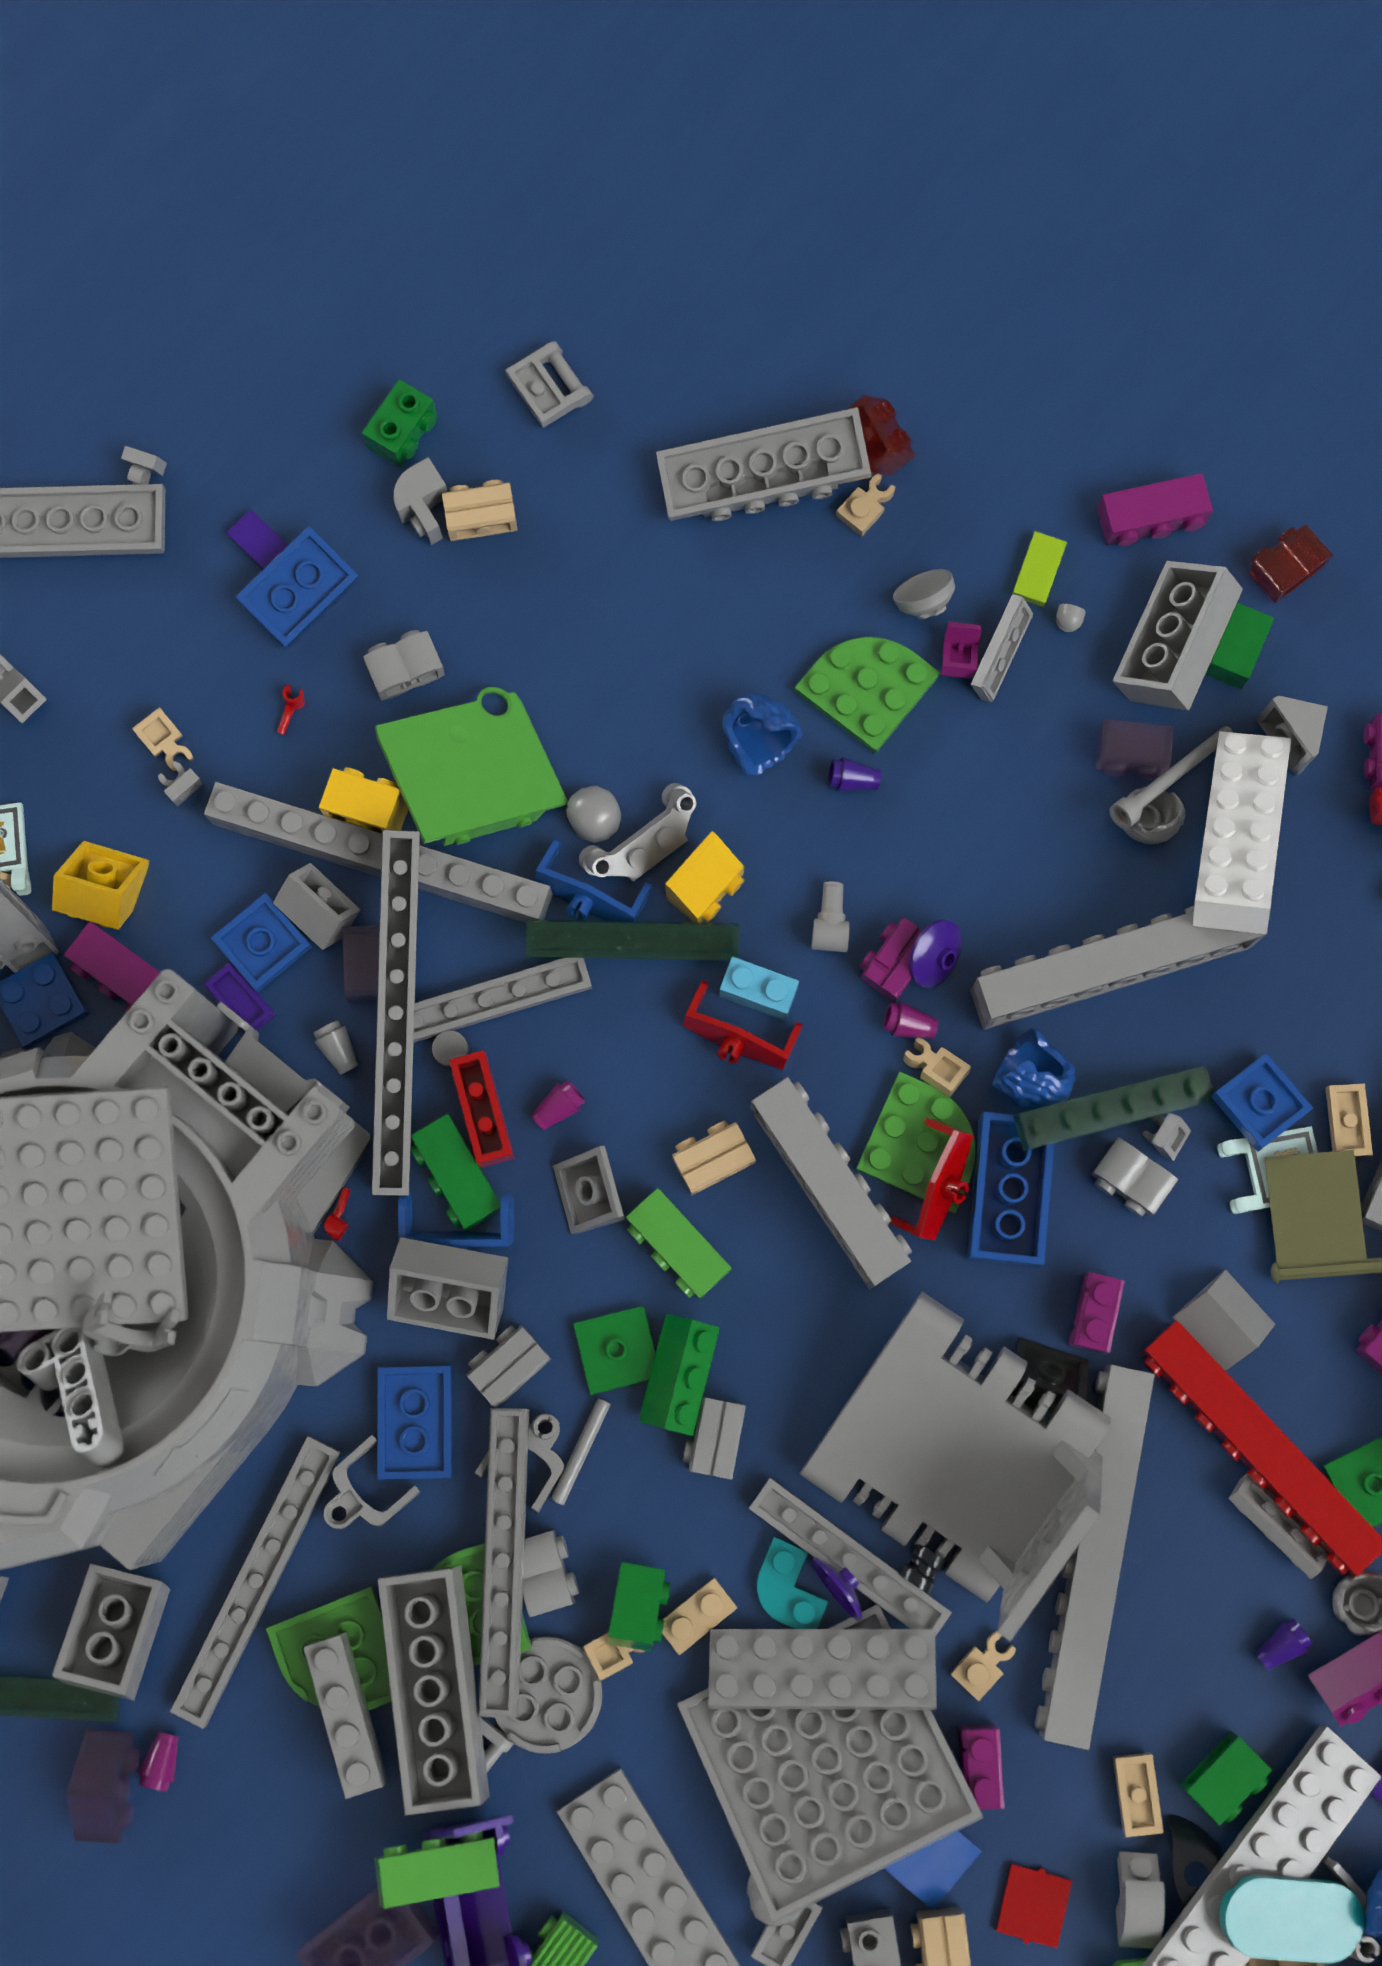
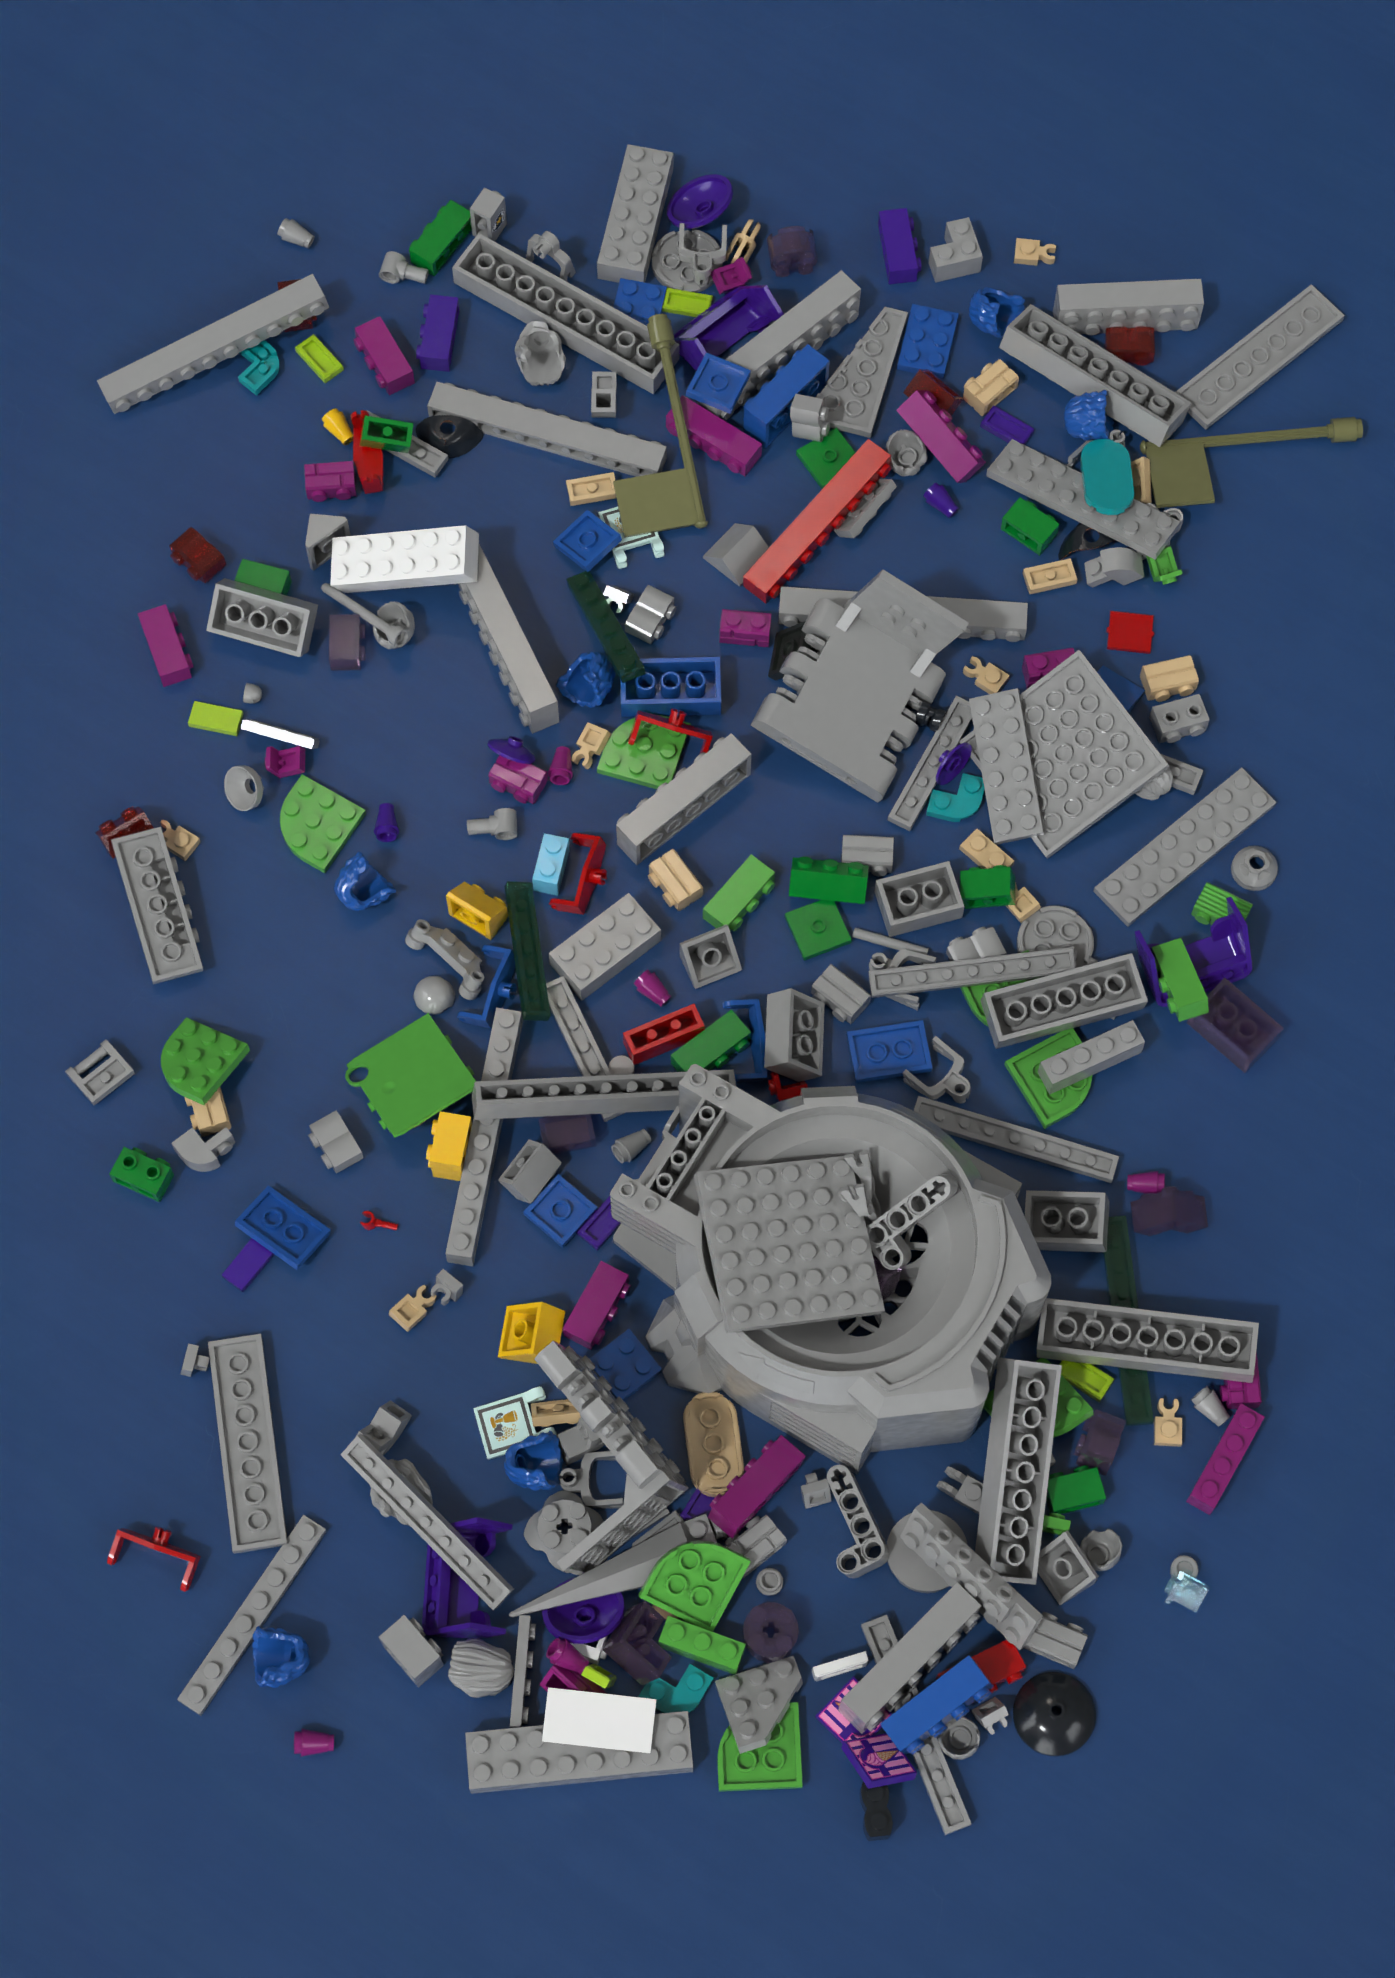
camera: 100 degrees left, 10 degrees down
none -> bright green plate [161,1017,250,1105]
none -> light grey brick [549,893,661,1001]
none -> red bracket [768,1072,808,1101]
none -> light grey brick [874,861,964,937]

